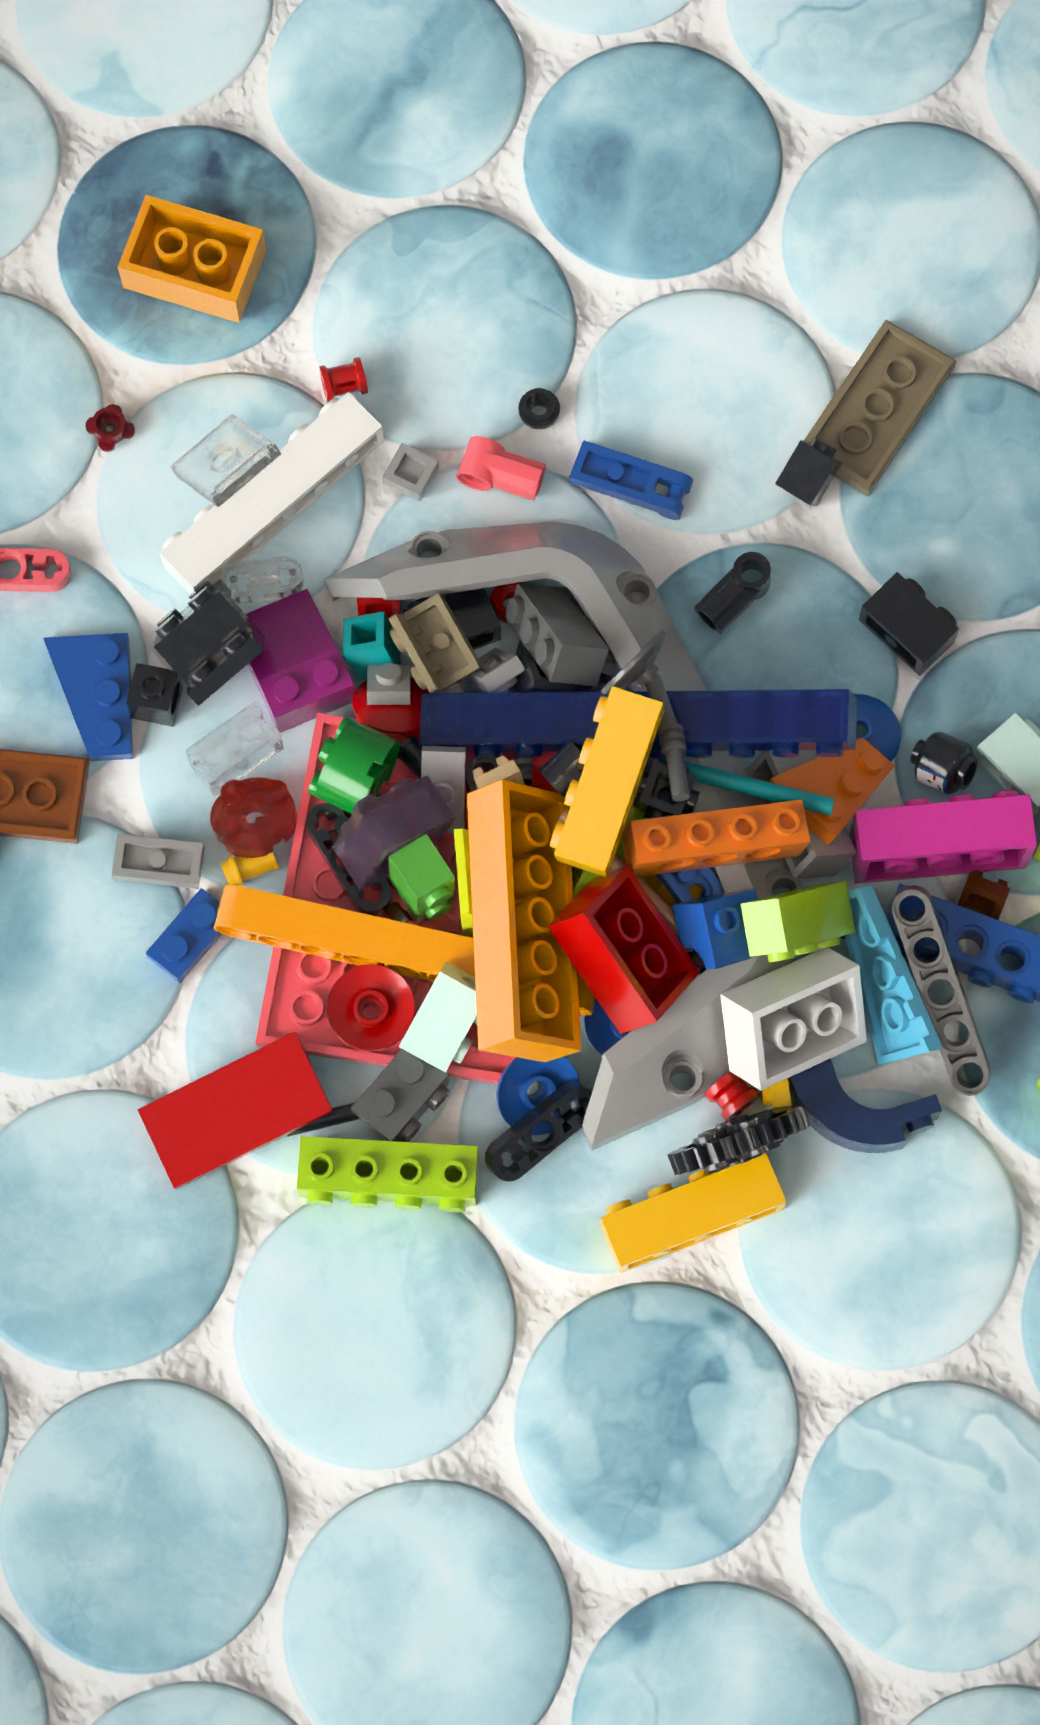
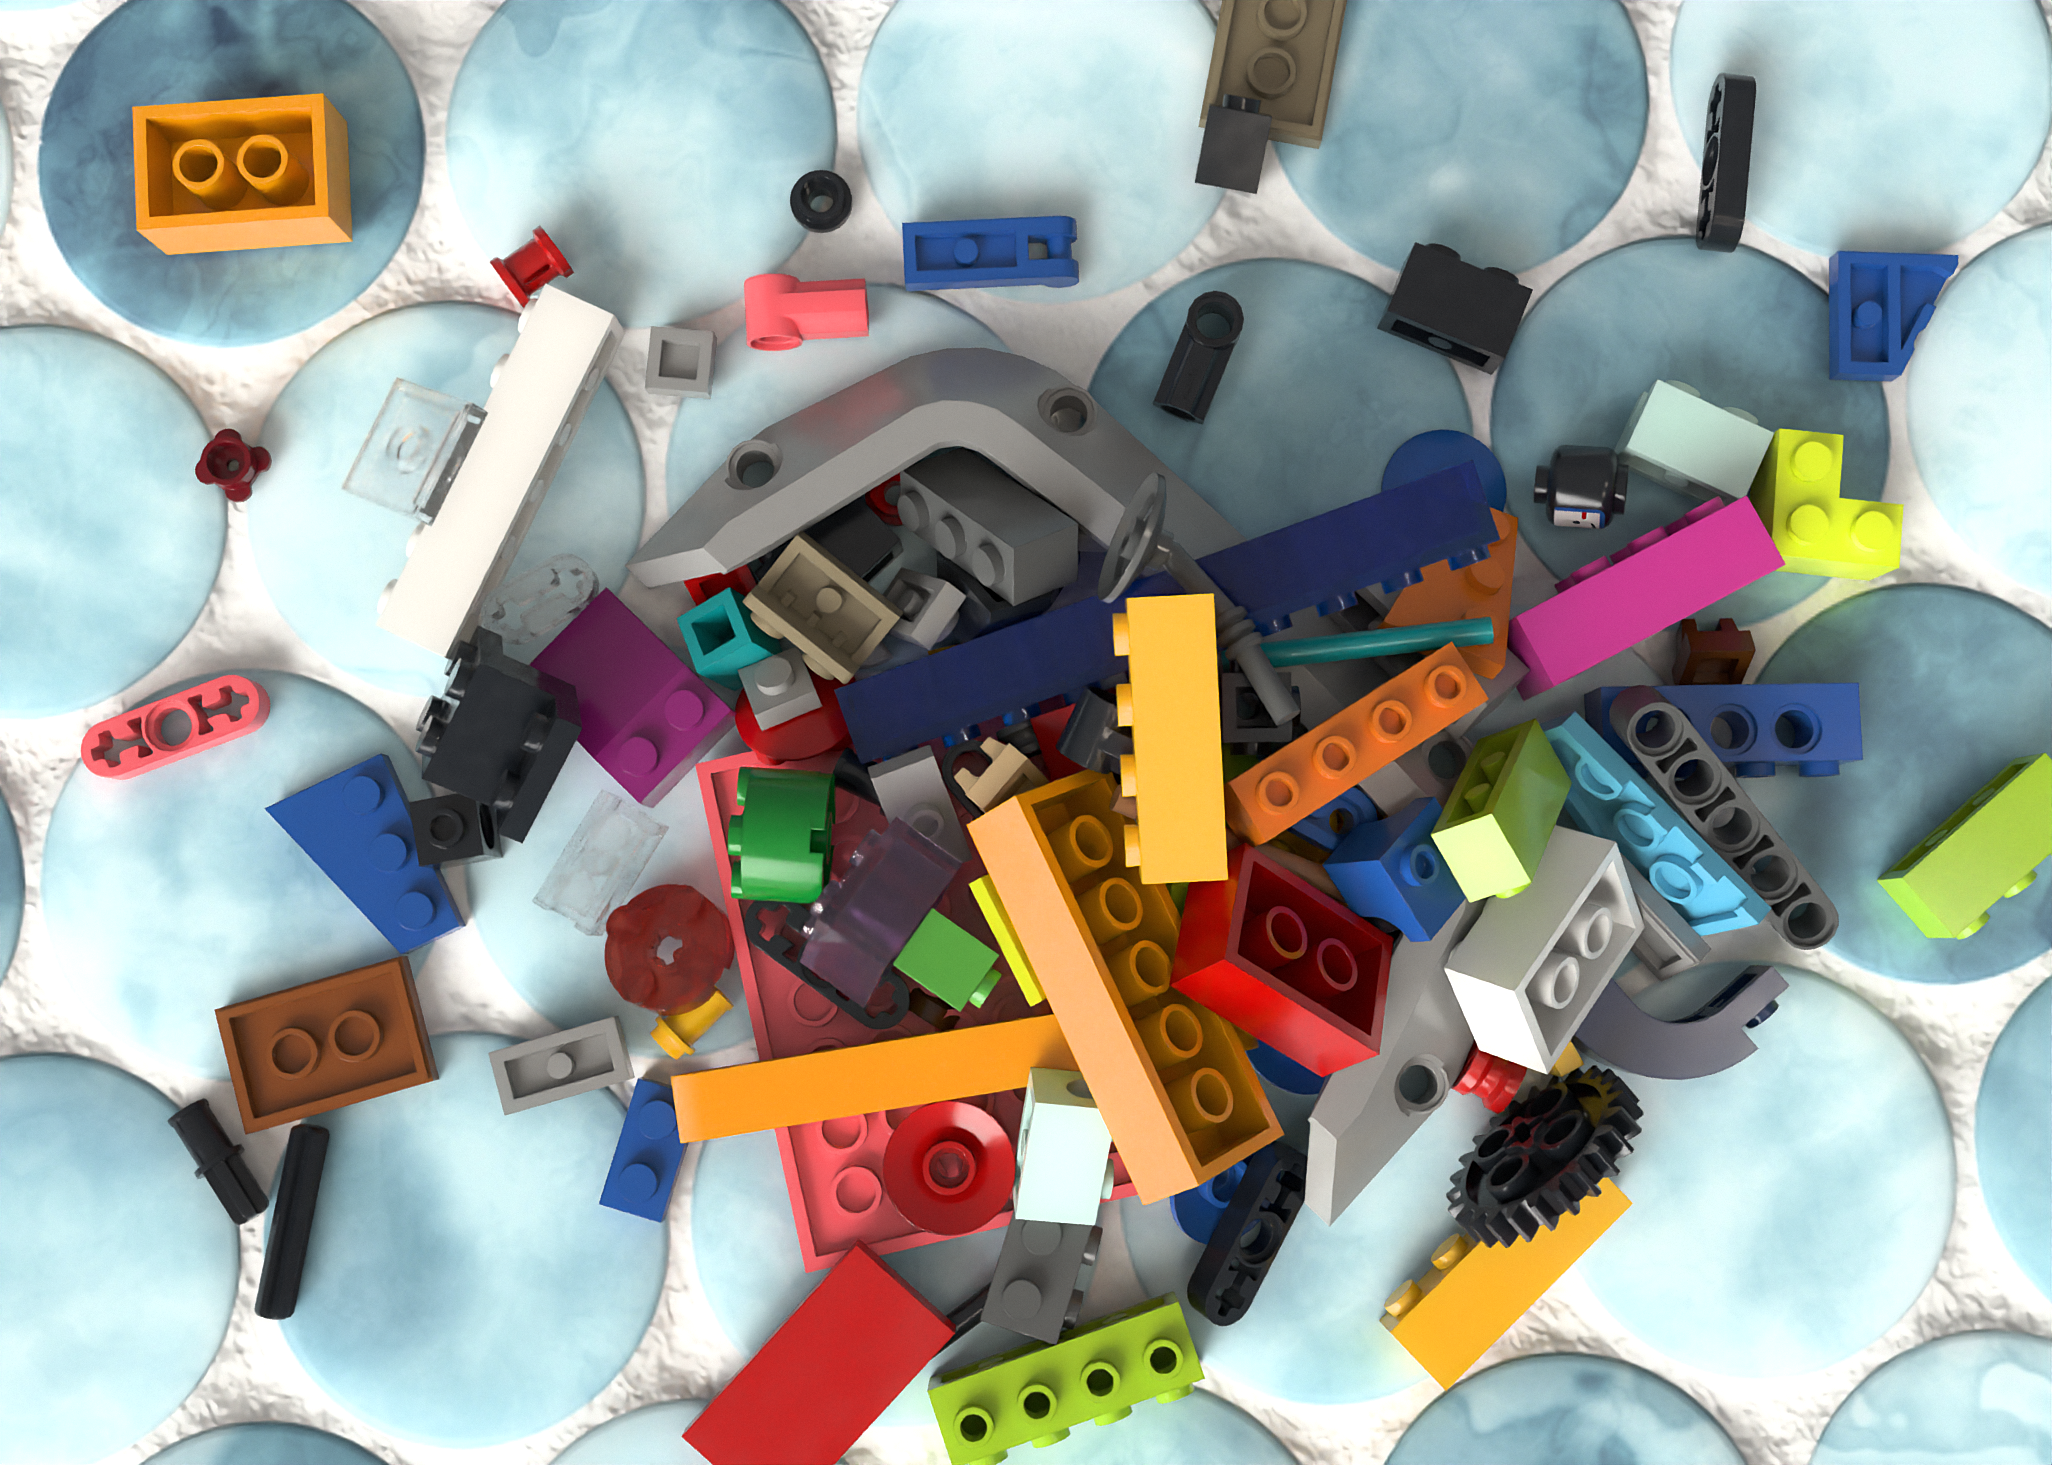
camera: 25 degrees left, 10 degrees up
none -> light grey tile [1620,853,1711,982]

